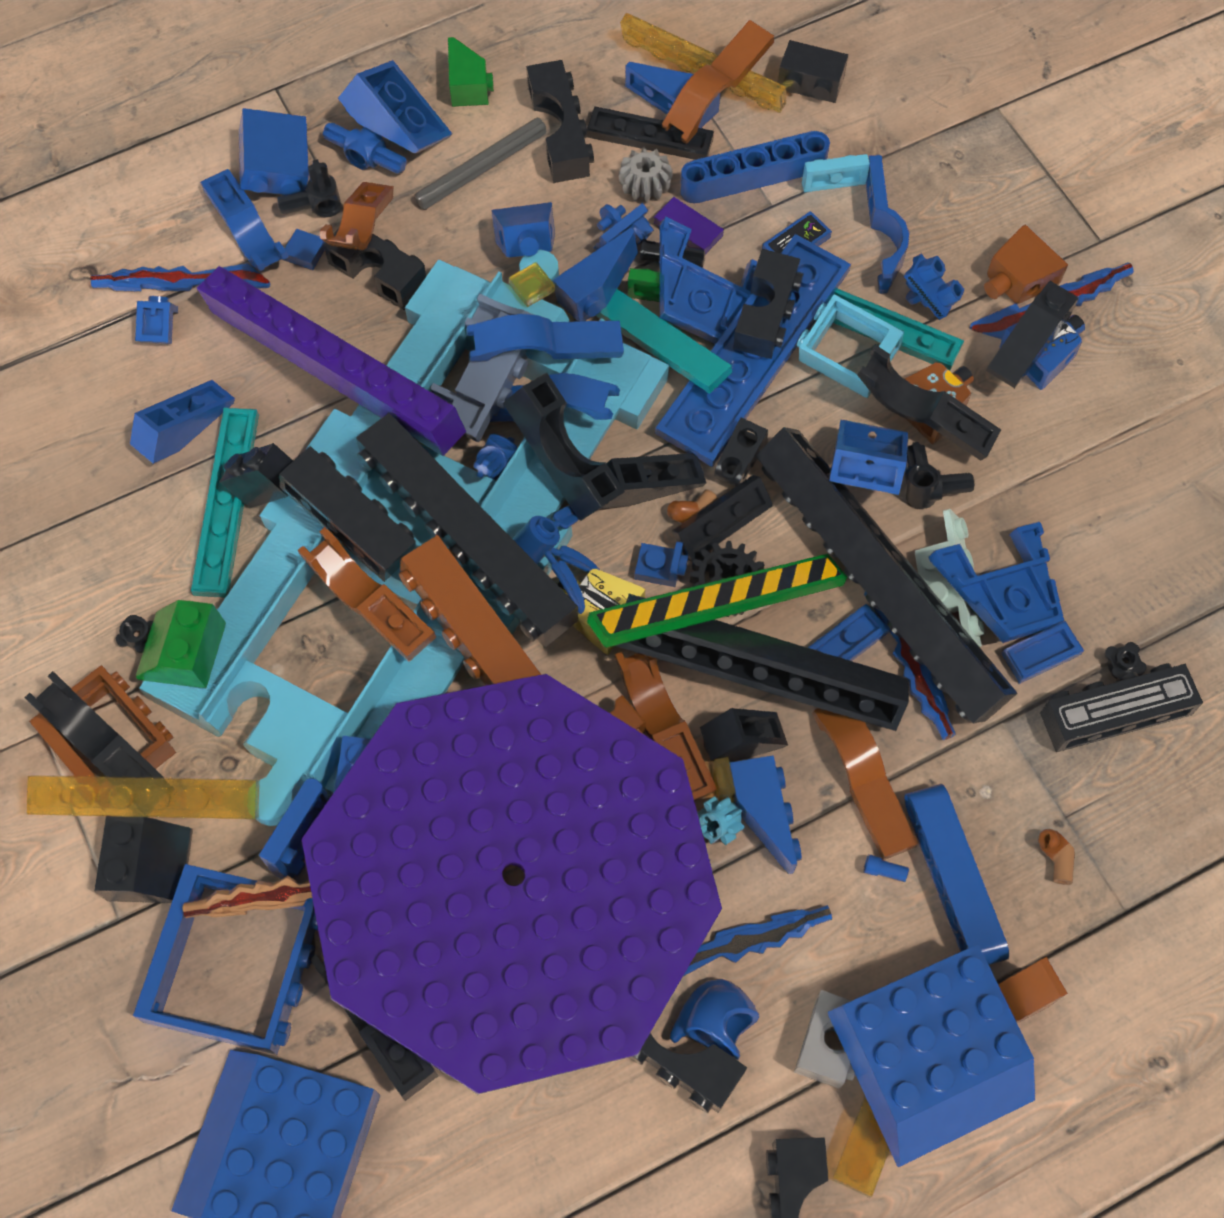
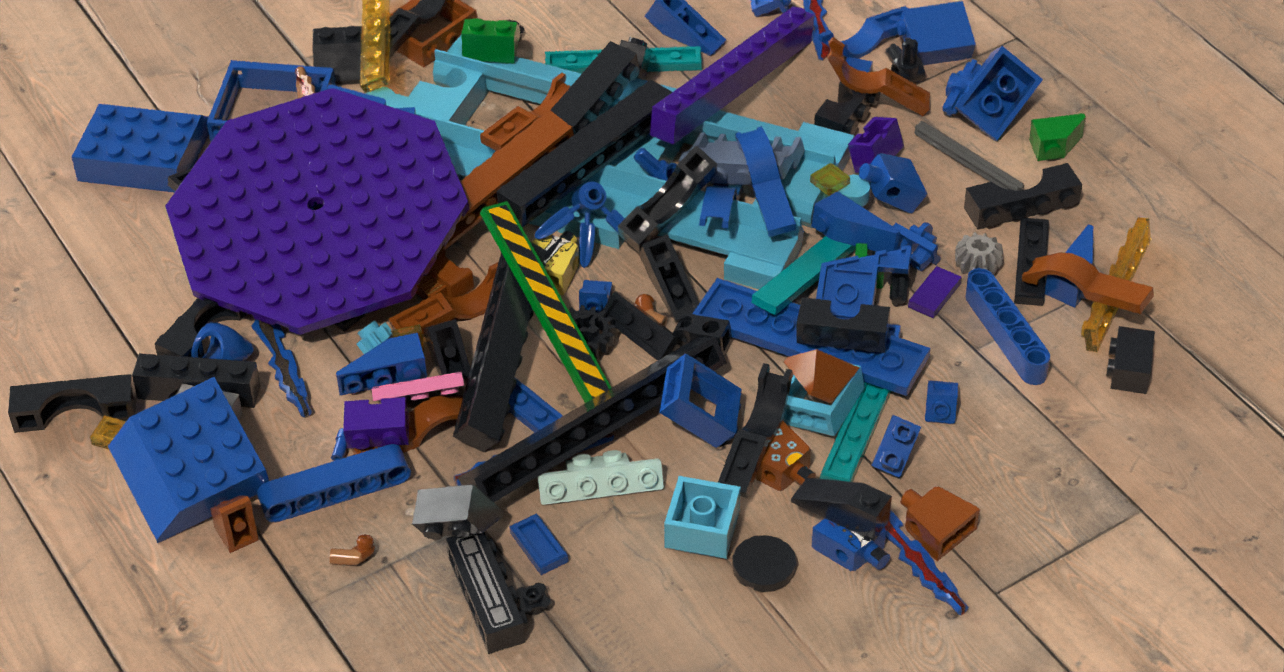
camera: 85 degrees right, 20 degrees down
tile [762,211,832,253] -> none
medium azure plate [802,154,870,193] -> none
blue piece [866,155,910,294] -> none
black axle [904,442,975,509] -> none
blue wing [928,522,1064,643] -> none
none -> black arch [132,353,261,408]
none -> dark purple brick [343,397,409,449]
none -> bright pink plate [371,372,464,403]
none -> slope [412,484,504,540]
none -> medium azure brick [664,476,740,559]
none -> black tile [732,535,796,592]
none -> dark orange slope [784,349,860,404]
none -> dark purple brick [848,117,904,173]
none -> blue bracket [925,380,958,424]

